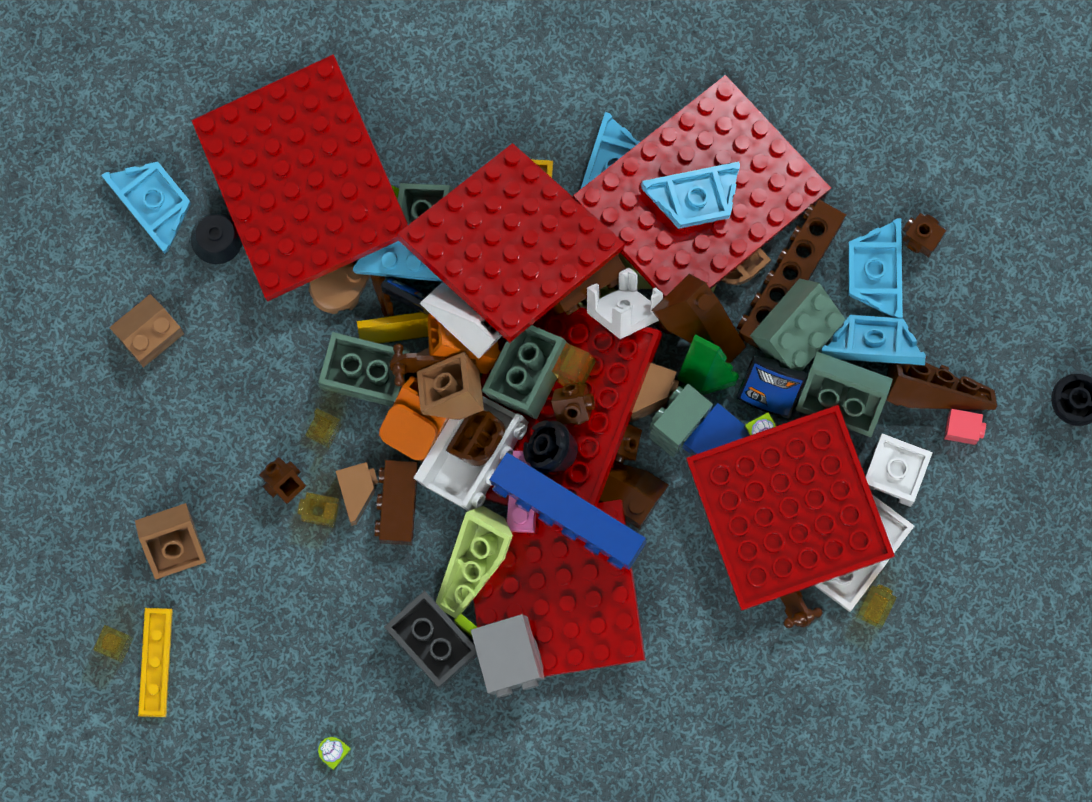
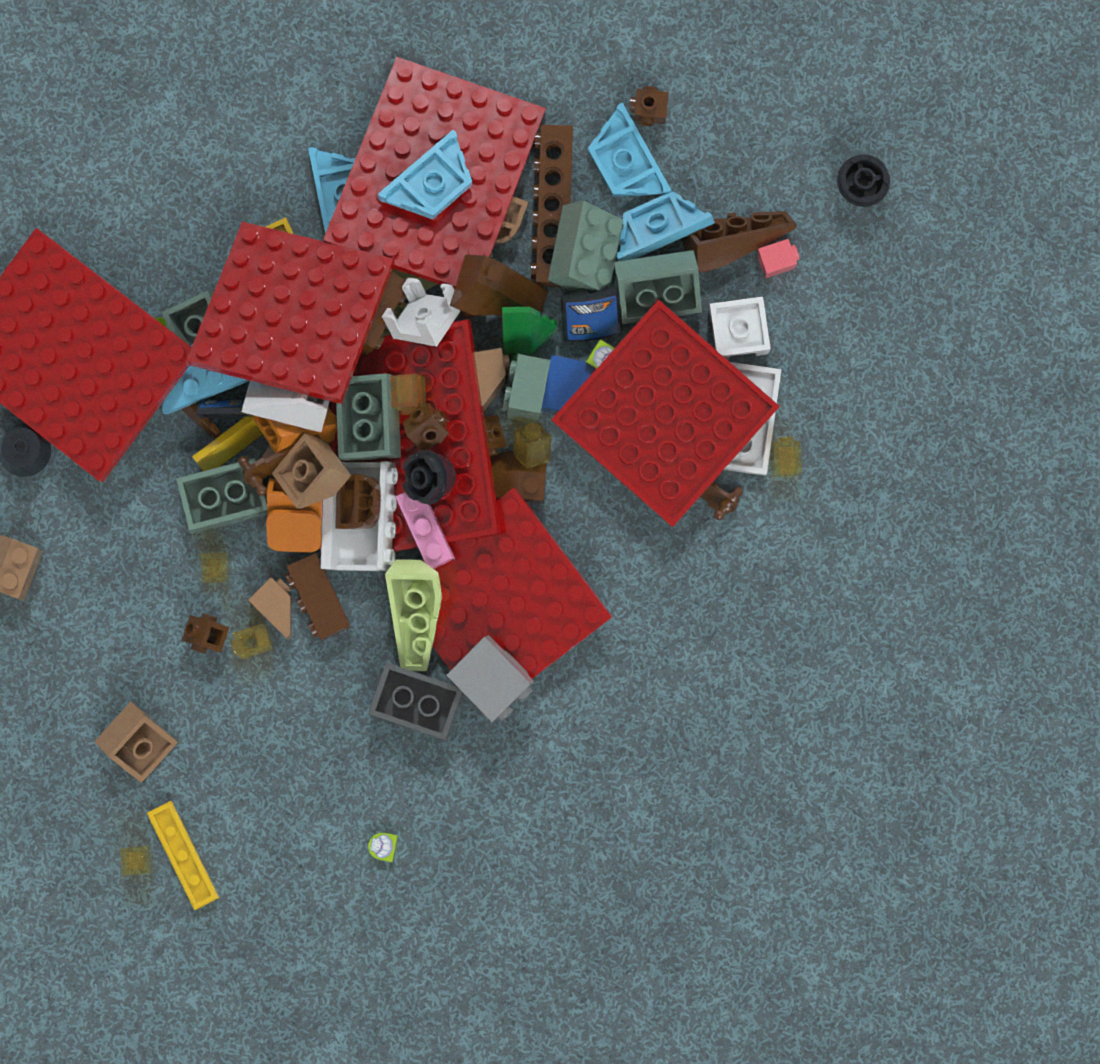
camera: 30 degrees left, 5 degrees up
medium nougat slope [308,263,371,314] -> none
lime tile [454,613,478,639] -> none
blue brick [489,452,647,570] -> none
none -> clear yellow brick [513,421,552,469]

